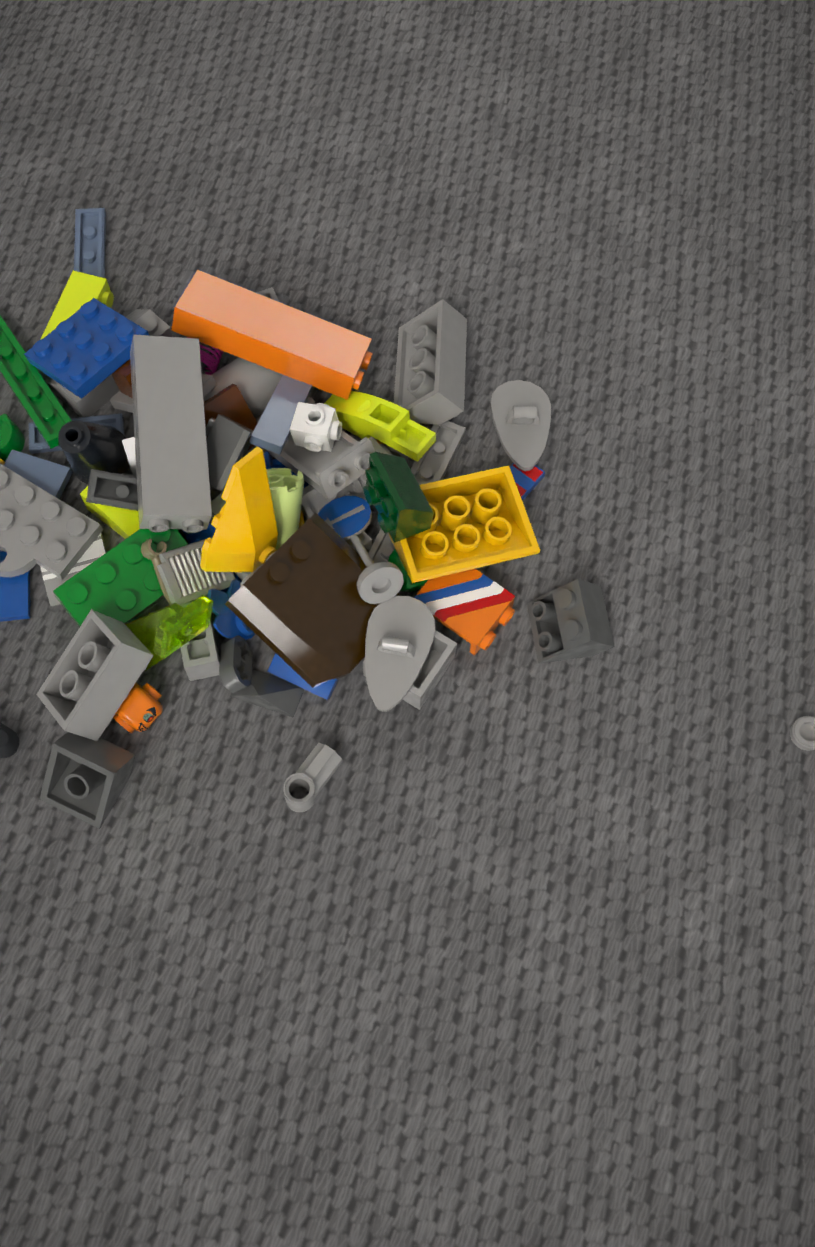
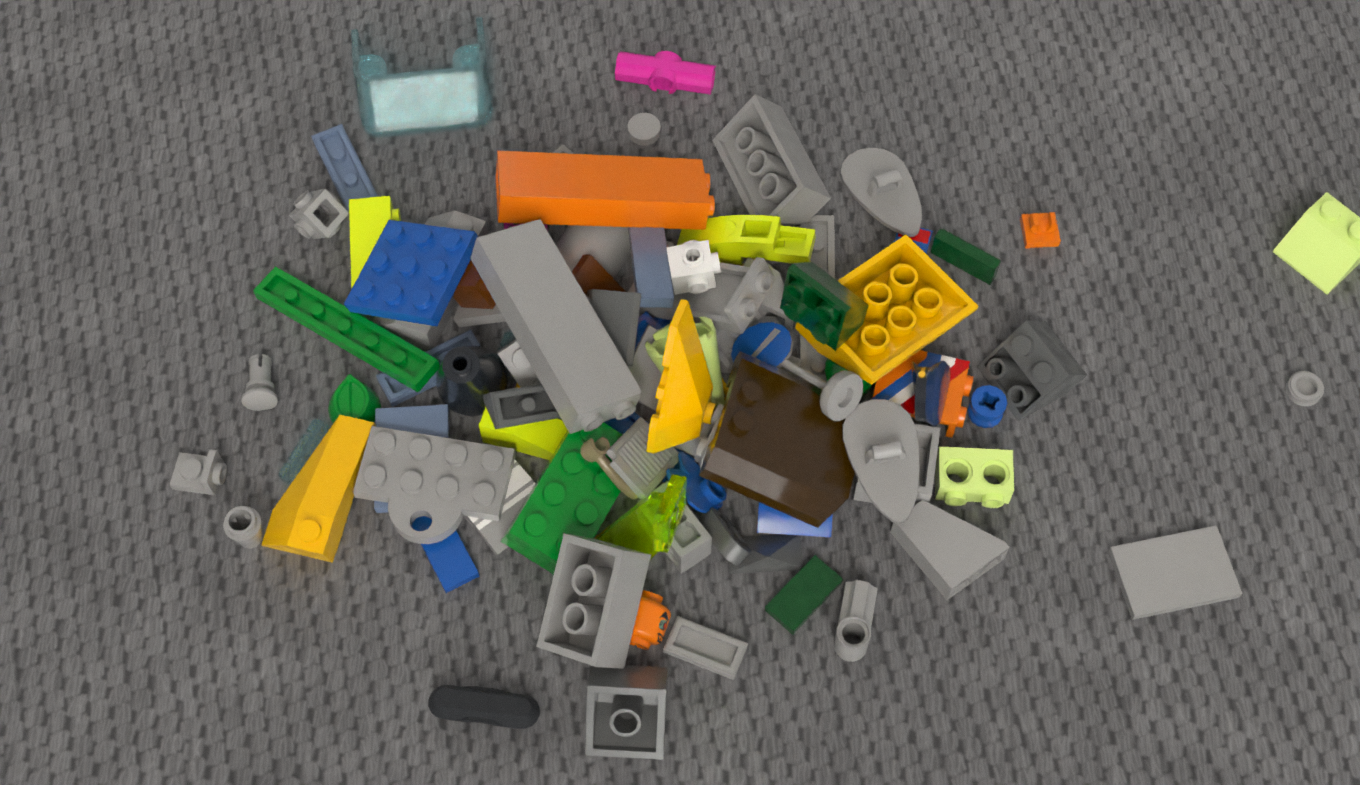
camera: 20 degrees left, 5 degrees down
none -> light grey brick [289,189,349,239]
none -> clear light blue windscreen [351,17,493,138]
none -> dark pink piece [615,51,716,95]
none -> light grey tile [628,113,661,146]
none -> light grey tile [663,616,748,680]
none -> dark green tile [765,555,843,635]
none -> light grey slope [890,500,1010,600]
none -> dark blue piece [911,360,950,427]
none -> dark green tile [931,228,1001,285]
none -> yellowish green brick [935,446,1014,508]
none -> blue wheel [967,385,1007,428]
none -> orange tile [1020,212,1061,248]
none -> light grey tile [1108,525,1242,620]

